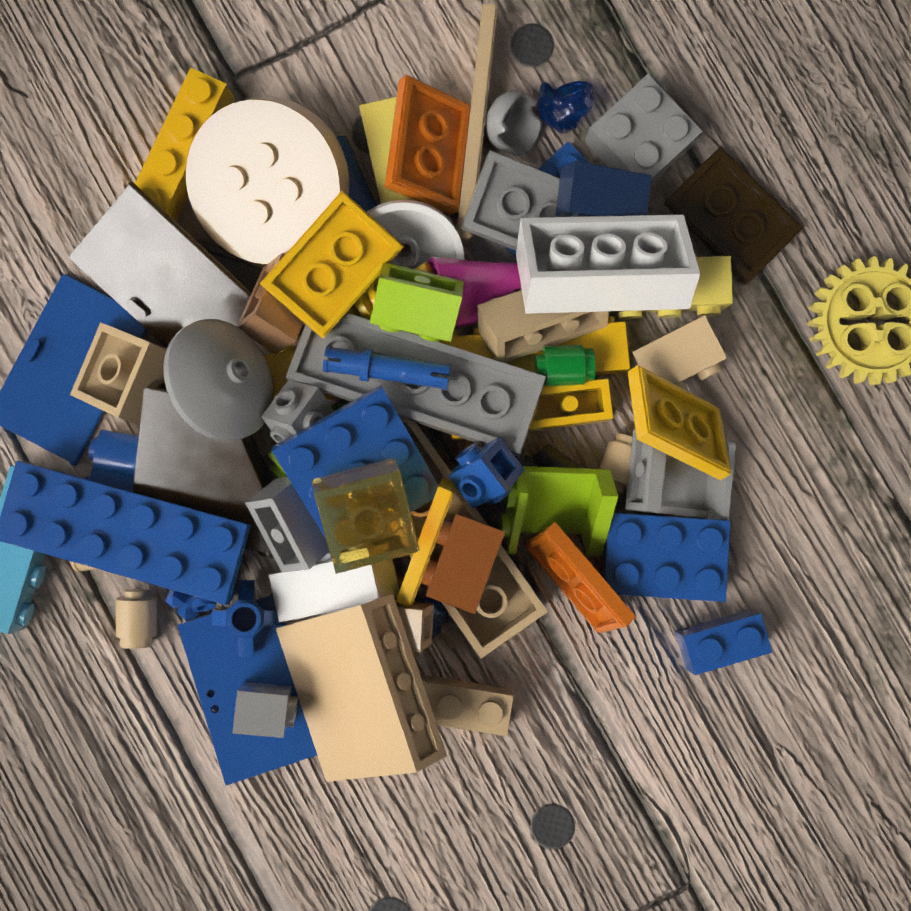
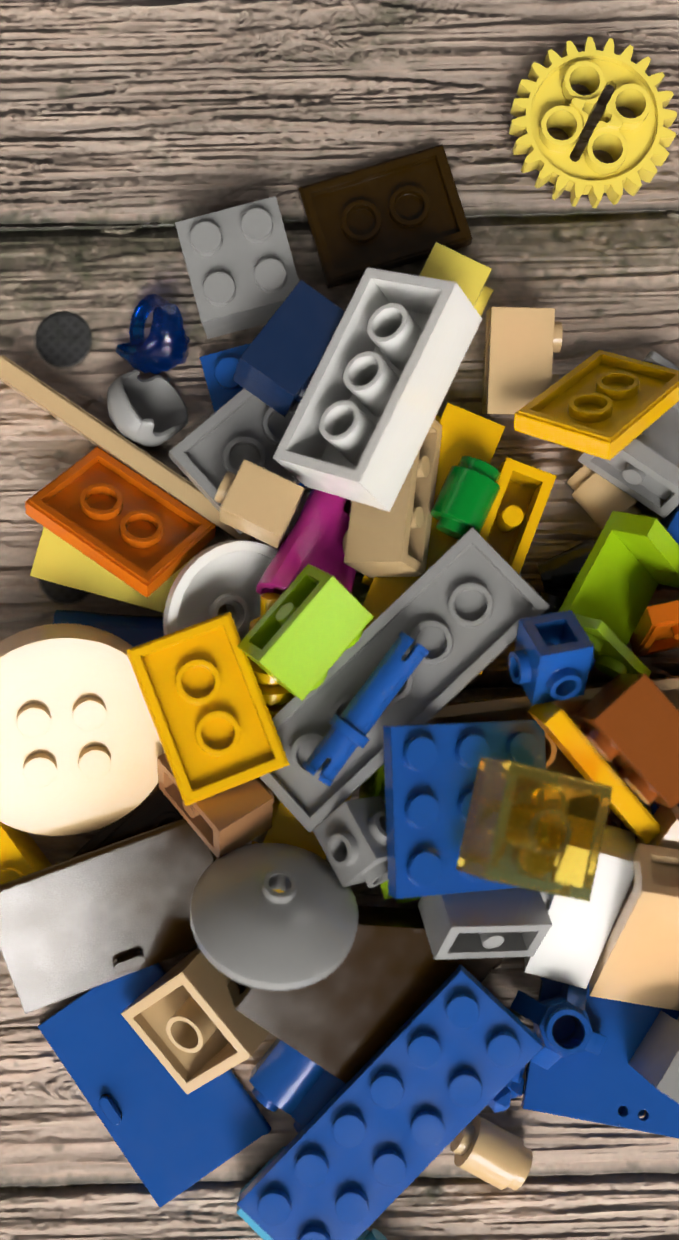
camera: 60 degrees left, 0 degrees up
none -> tan brick [214,459,304,548]

